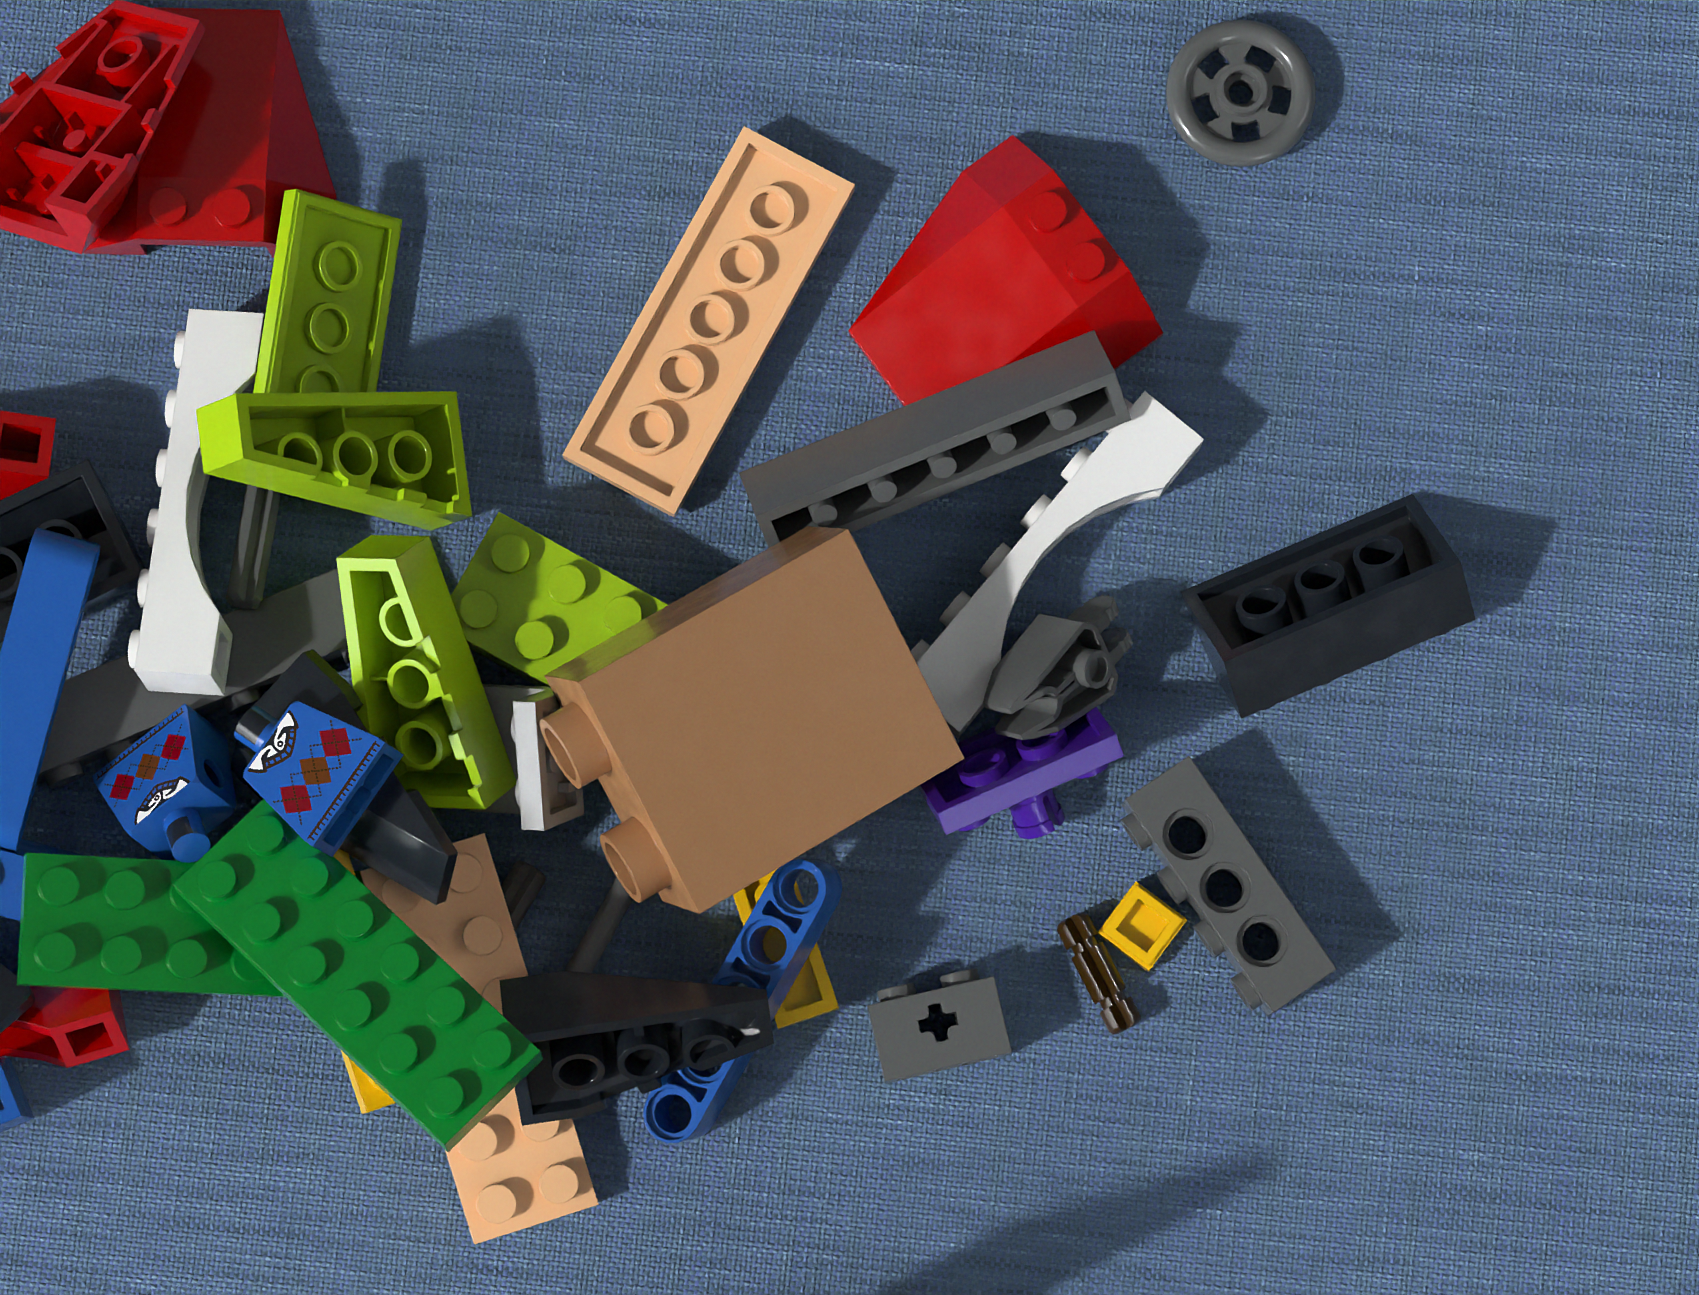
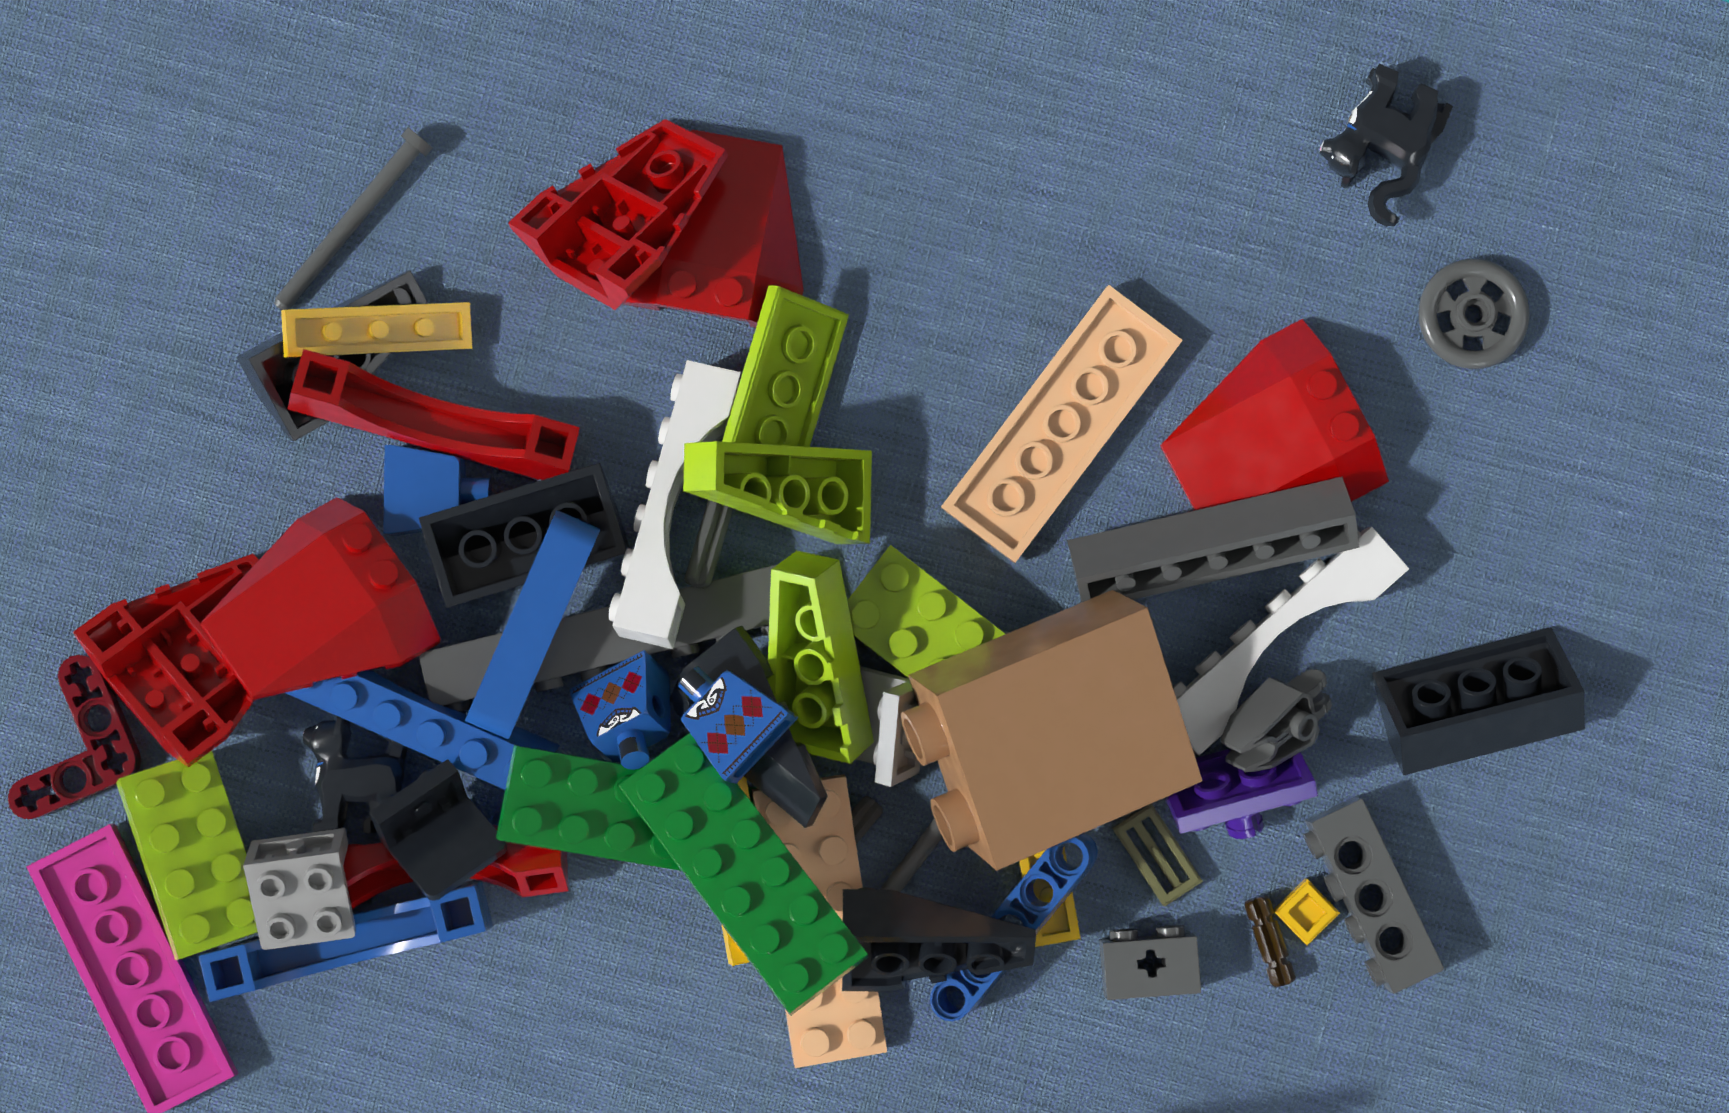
camera: 15 degrees right, 5 degrees up
none -> olive tile [1112,803,1203,907]

